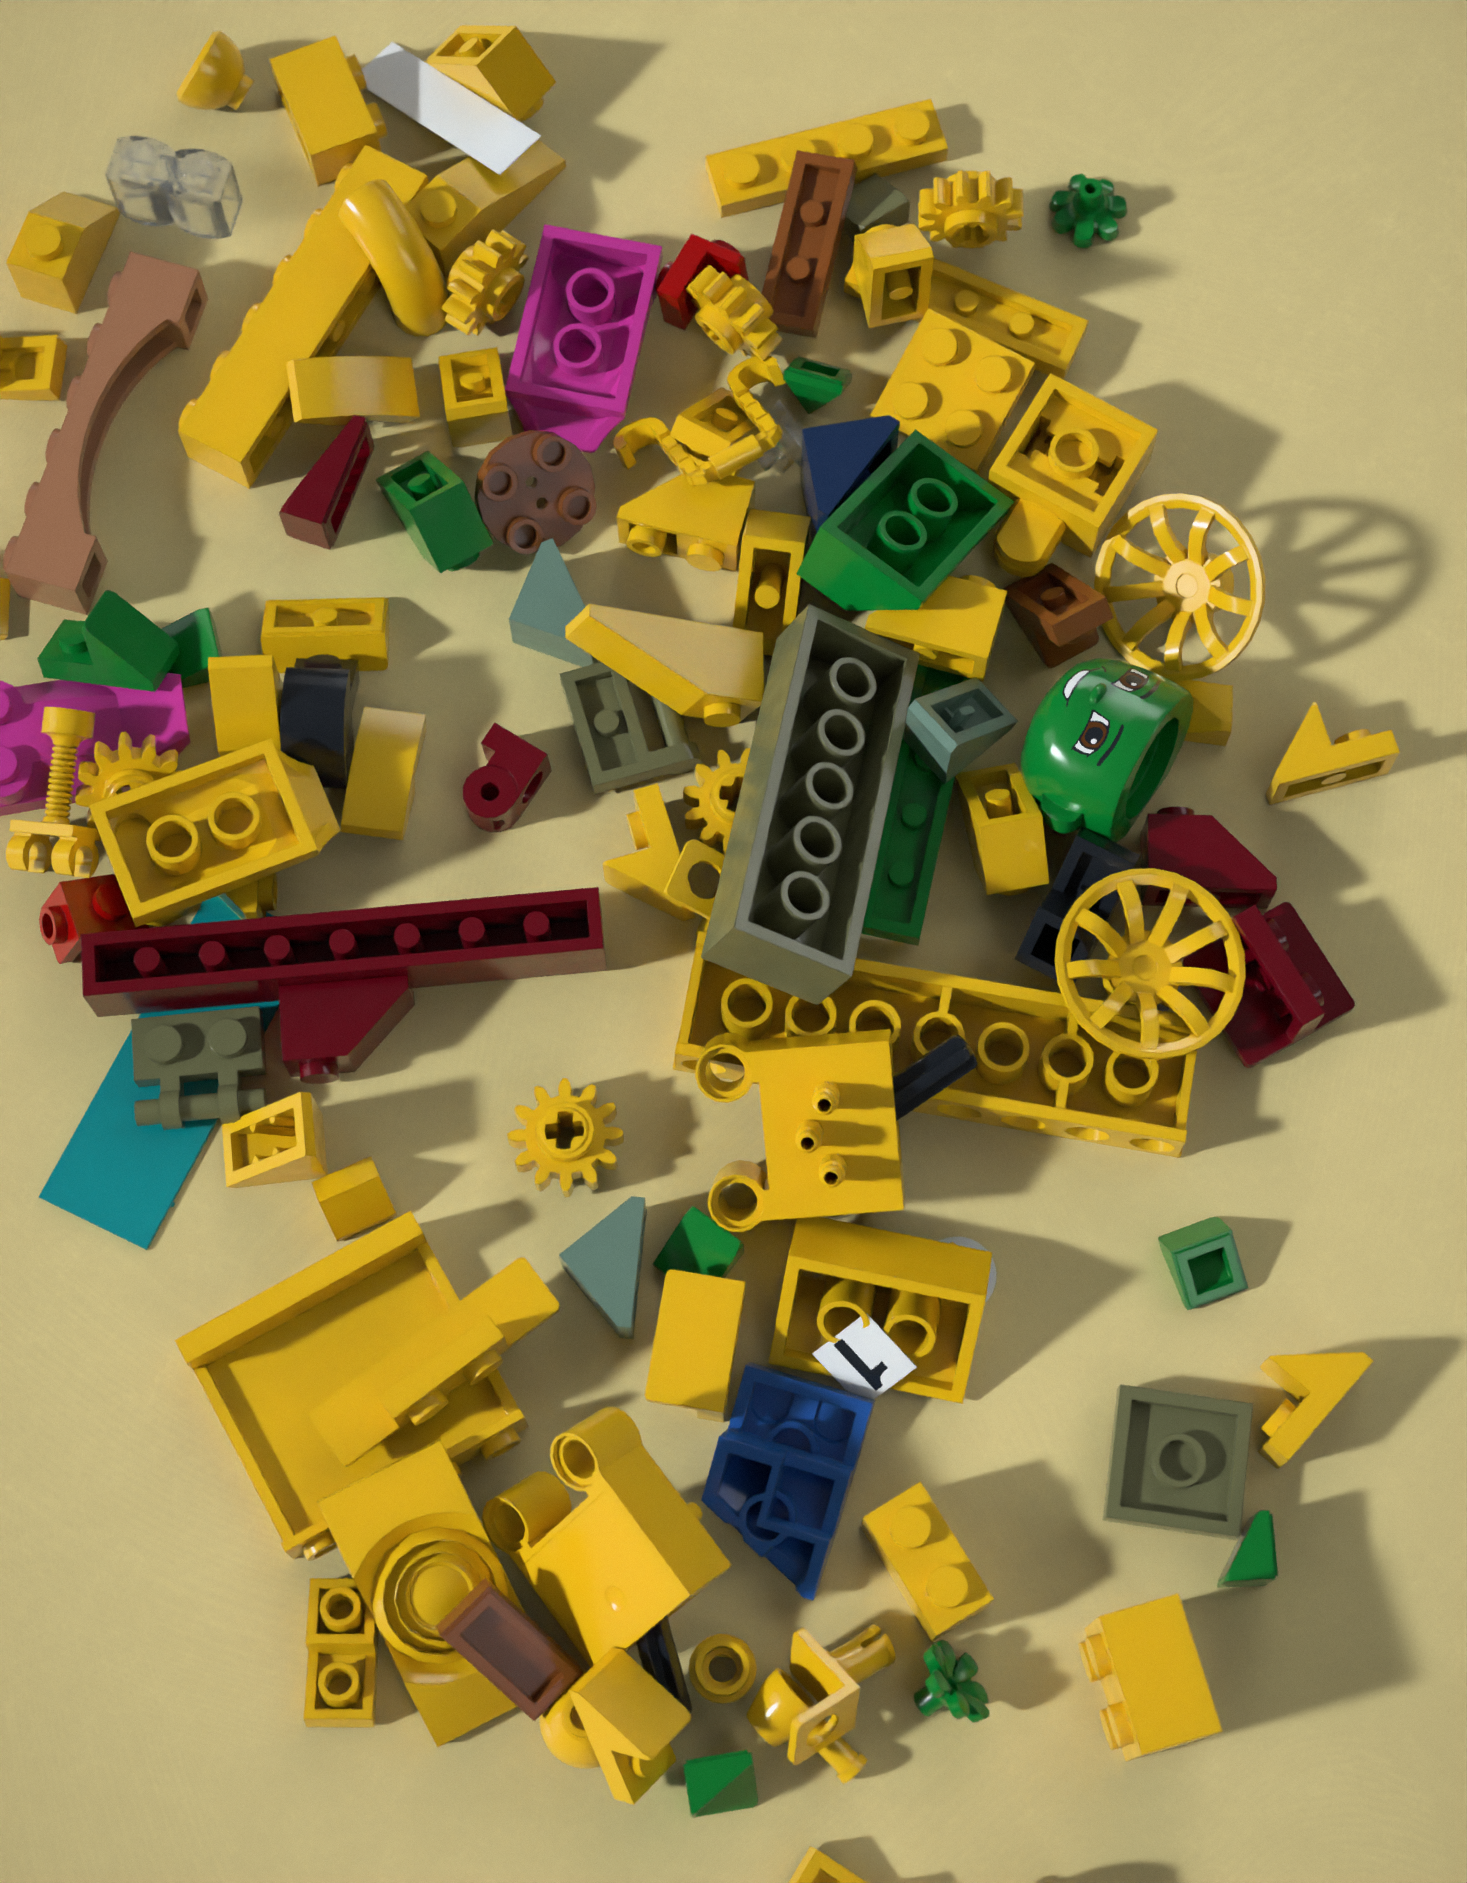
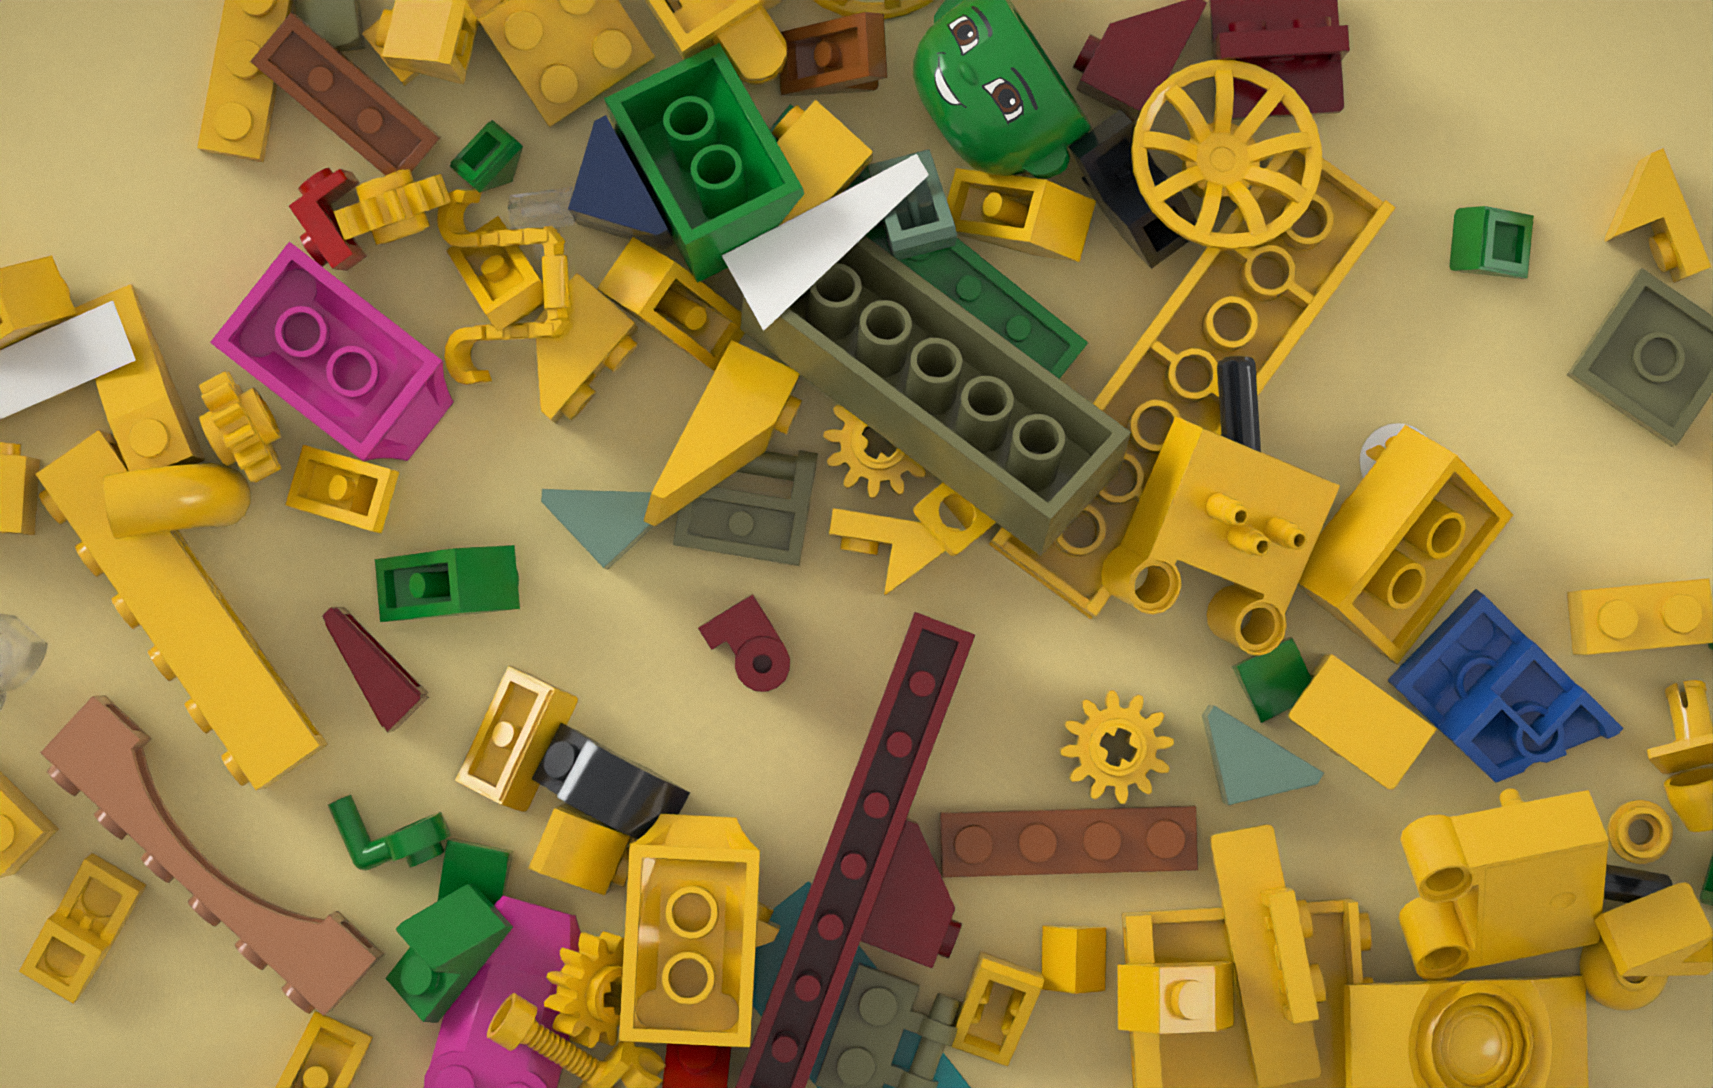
camera: 65 degrees left, 15 degrees up
yellow slope [286,356,420,426] -> none
yellow slope [341,706,426,840] -> none
dark orange tile [436,1577,583,1721] -> none
dark orange plate [474,430,597,555] -> none
white sticker [812,1313,917,1400] -> none
none -> green plate [328,794,451,871]
none -> white sticker [722,154,929,331]
none -> dark orange plate [940,805,1198,877]
none -> yellow slope [1117,961,1234,1034]

